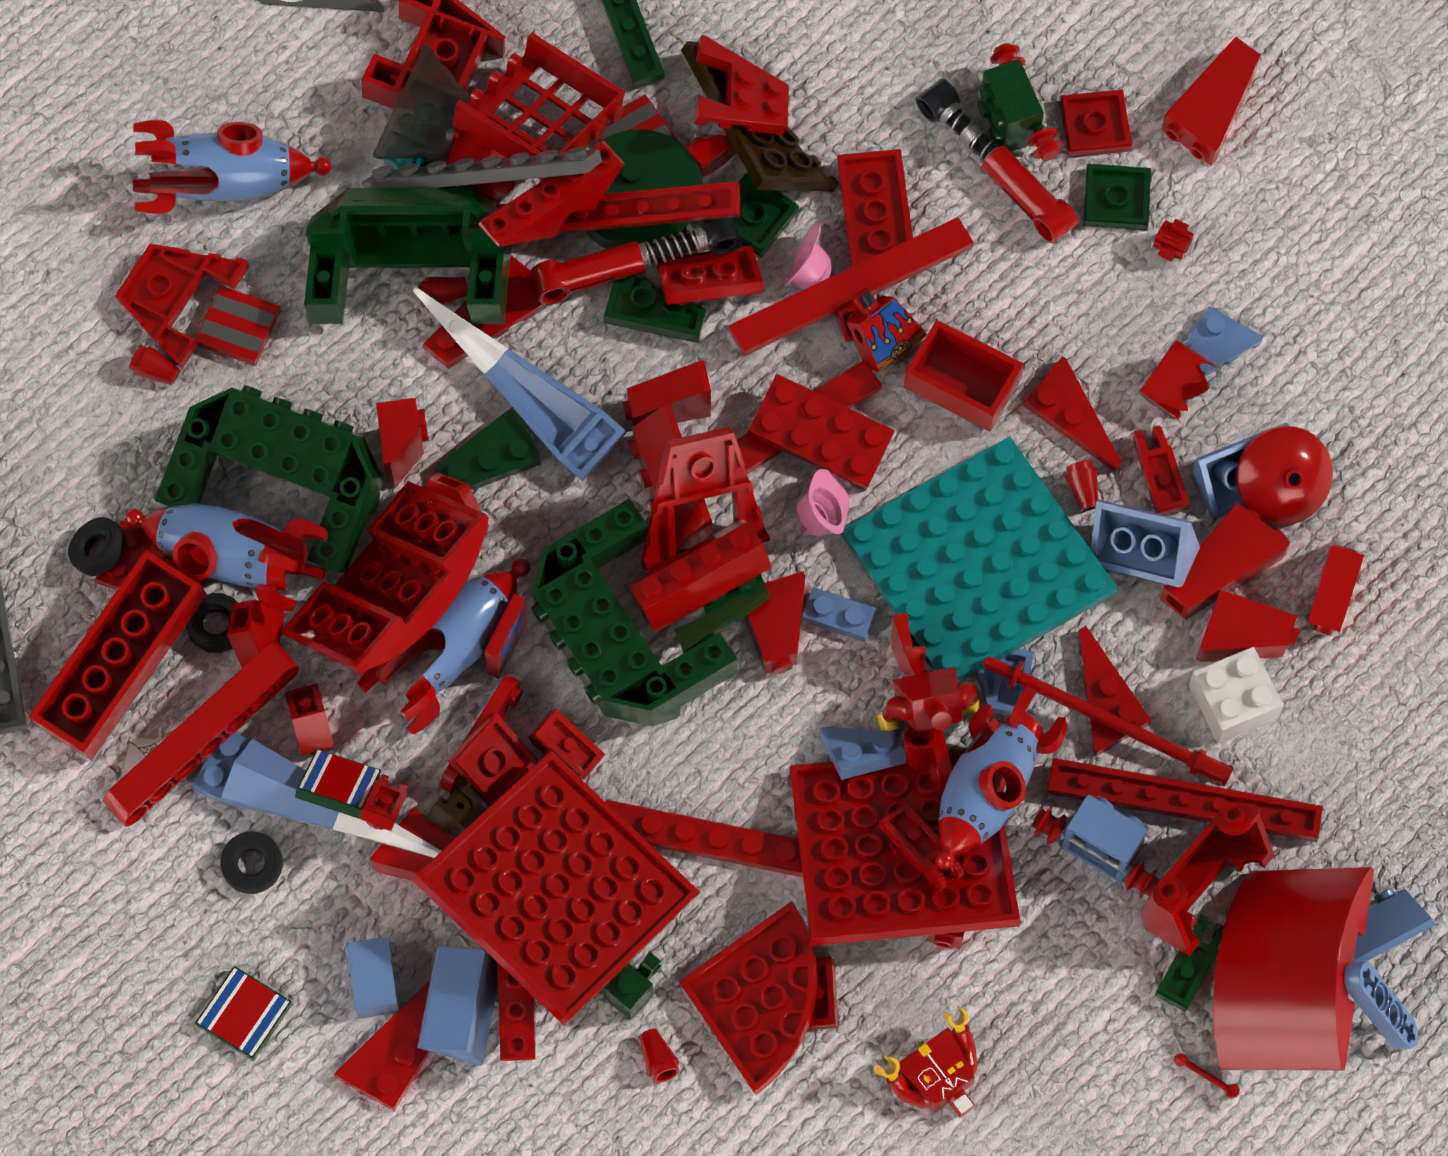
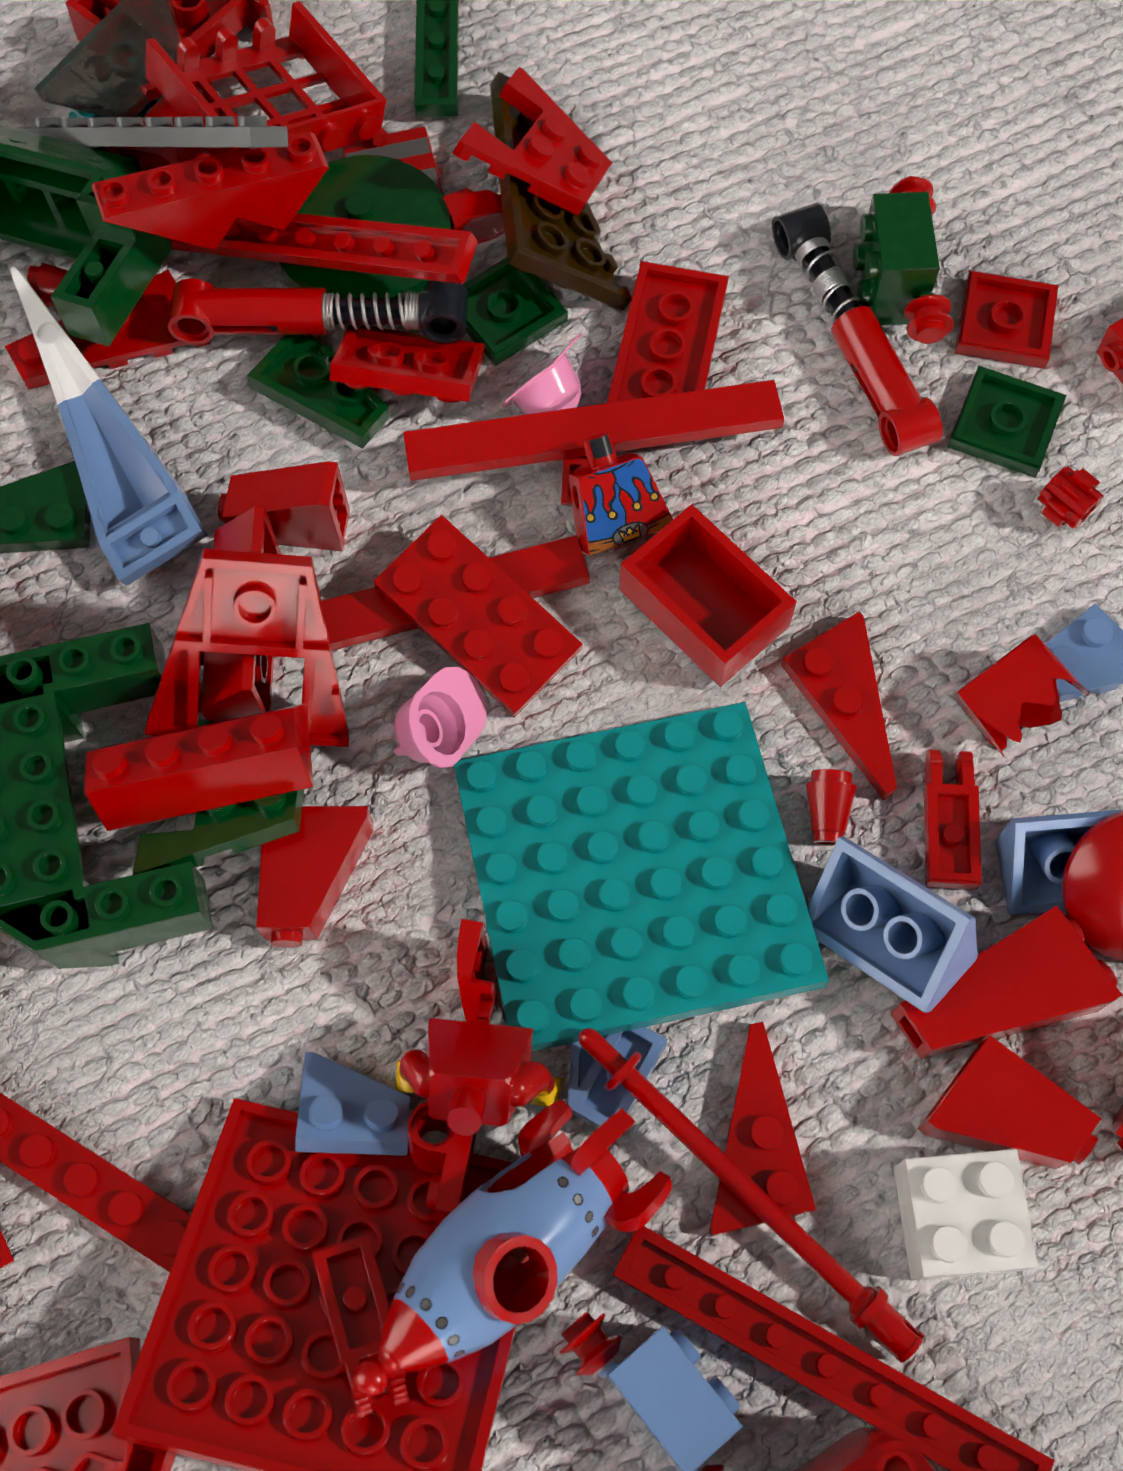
camera: 20 degrees right, 0 degrees up
medium blue plate [802,587,876,642] -> none

